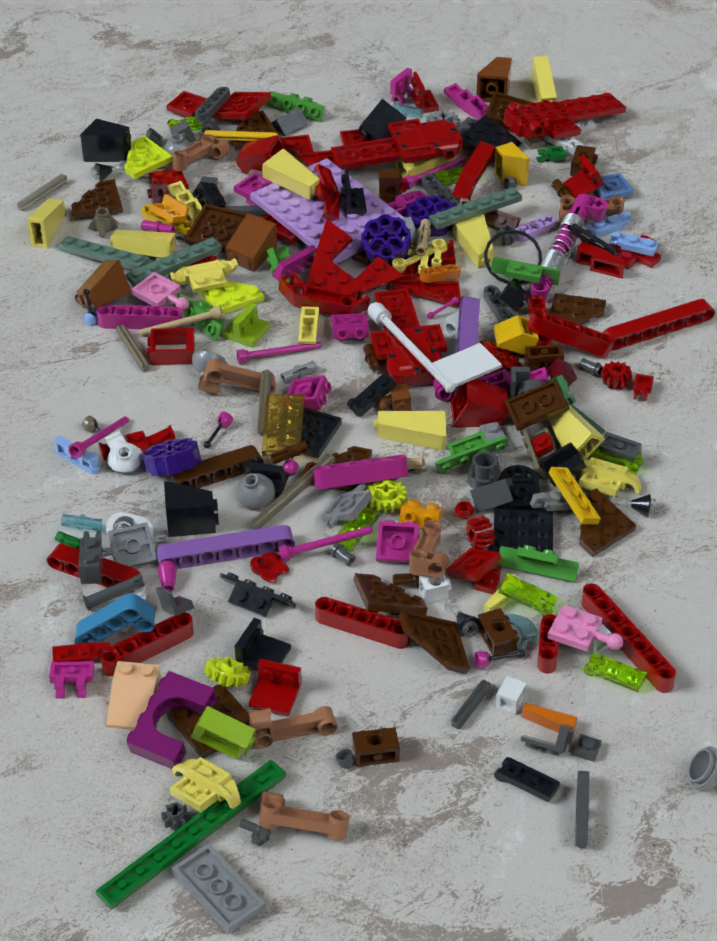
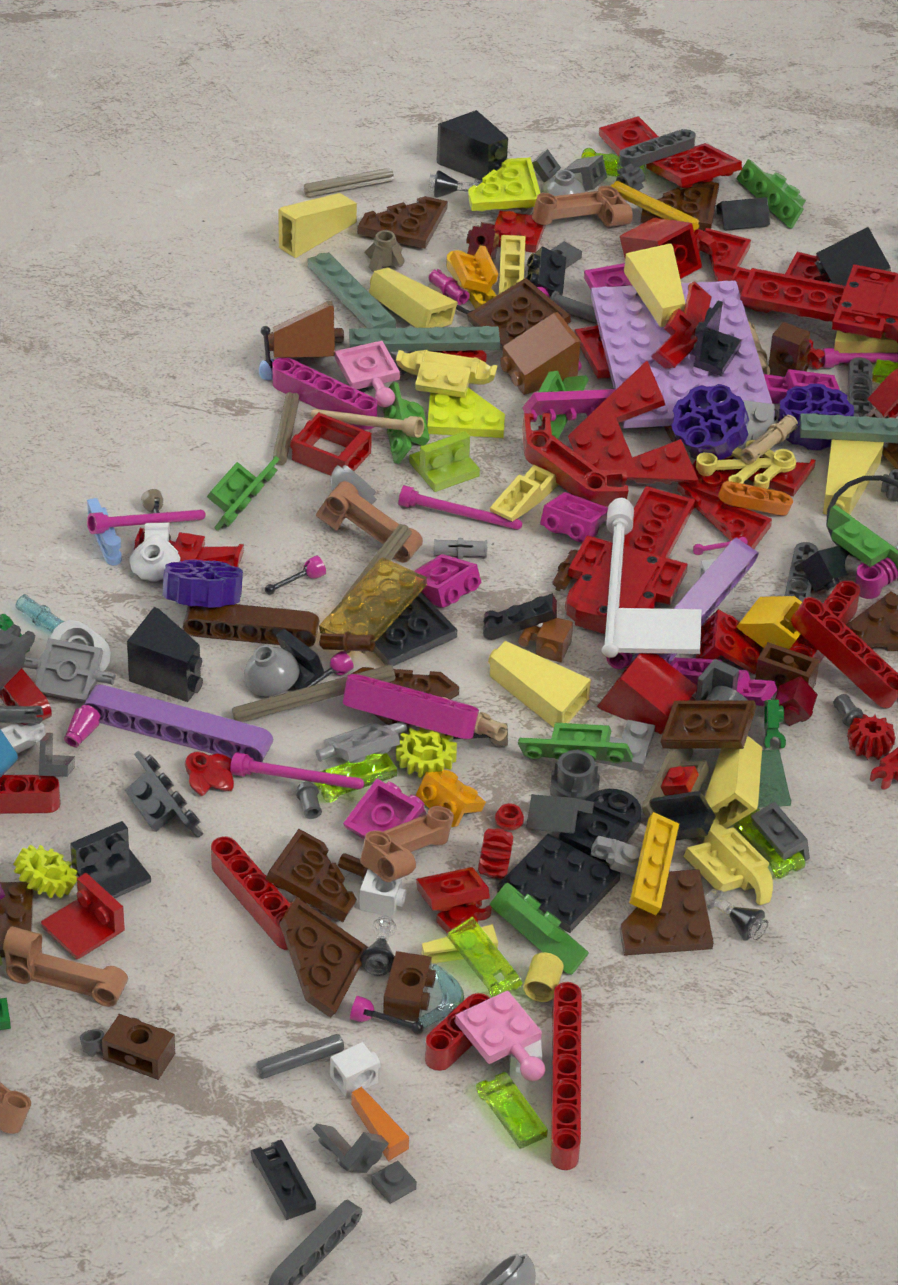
camera: 30 degrees right, 0 degrees up
none -> bright green bracket [207,456,280,531]
none -> light yellow piece [523,952,564,1002]

